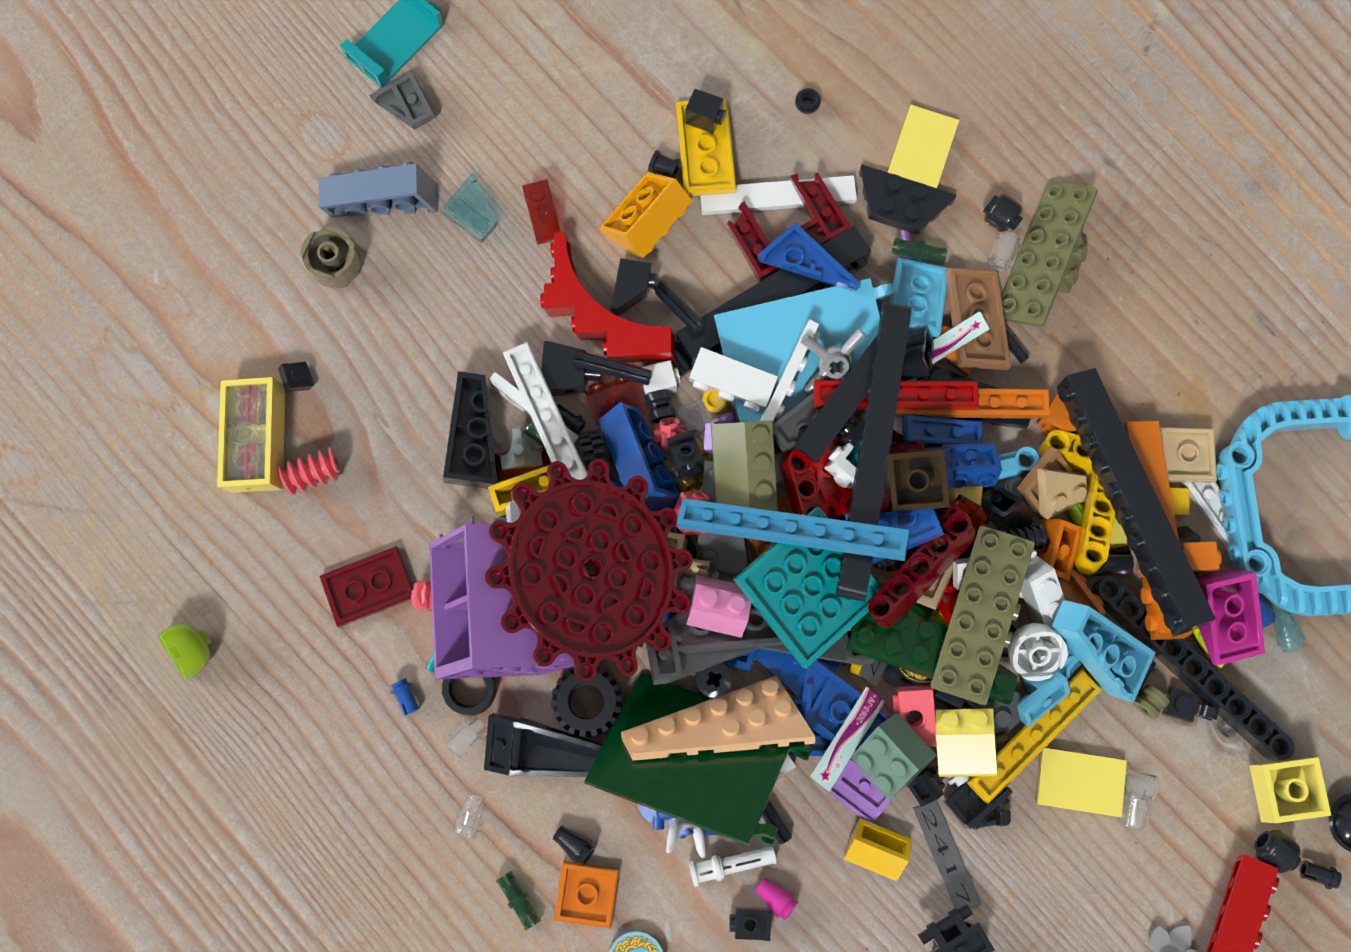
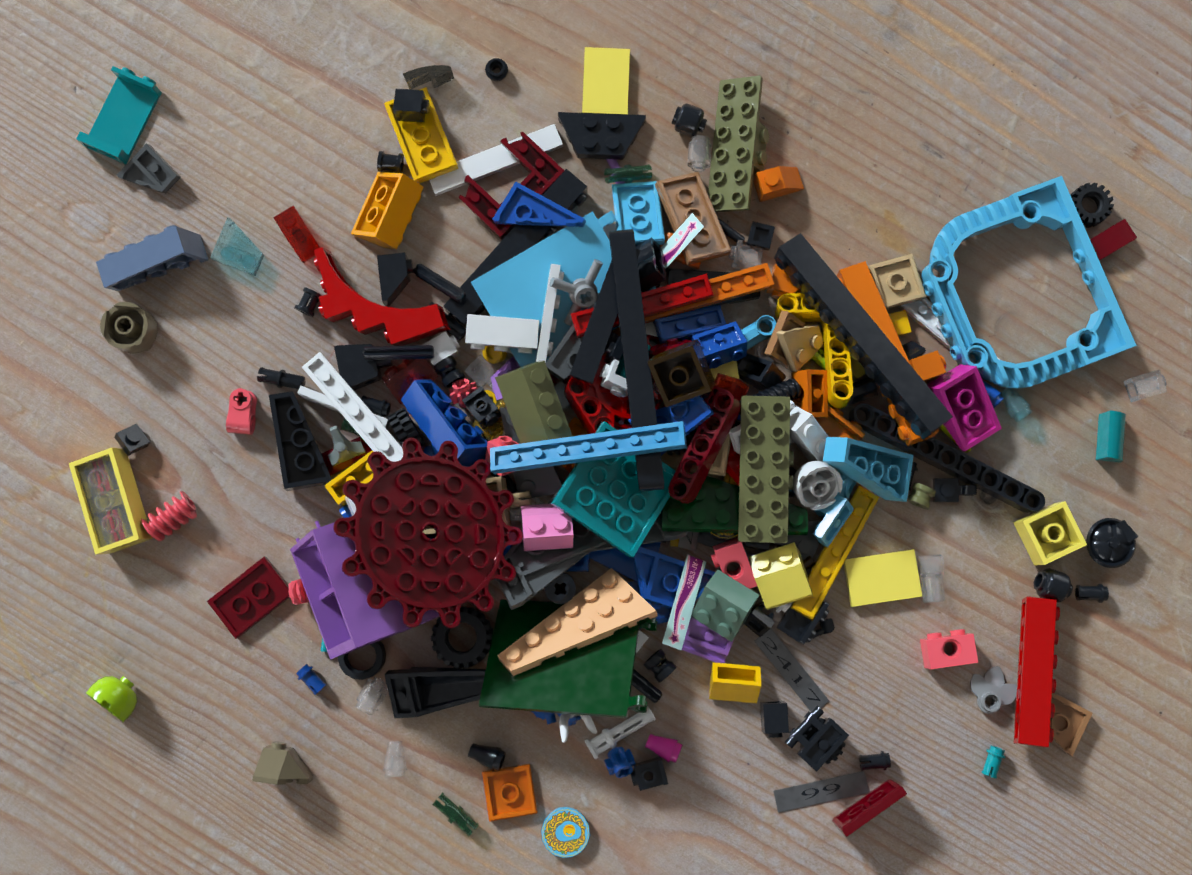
camera: 20 degrees left, 5 degrees up
none -> coral piece [226,388,257,435]
none -> dark tan slope [252,742,313,785]
none -> black axle [257,367,306,389]
none -> black bush [294,287,322,318]
none -> clear smoke slope [403,65,454,90]
none -> blue gear [604,747,636,778]
none -> black wheel [643,649,677,683]
none -> clear bracket [729,240,764,269]
none -> black plate [746,221,775,251]
none -> orange slope [753,166,804,202]
none -> black brick [760,701,789,738]
none -> coral brick [920,629,978,669]

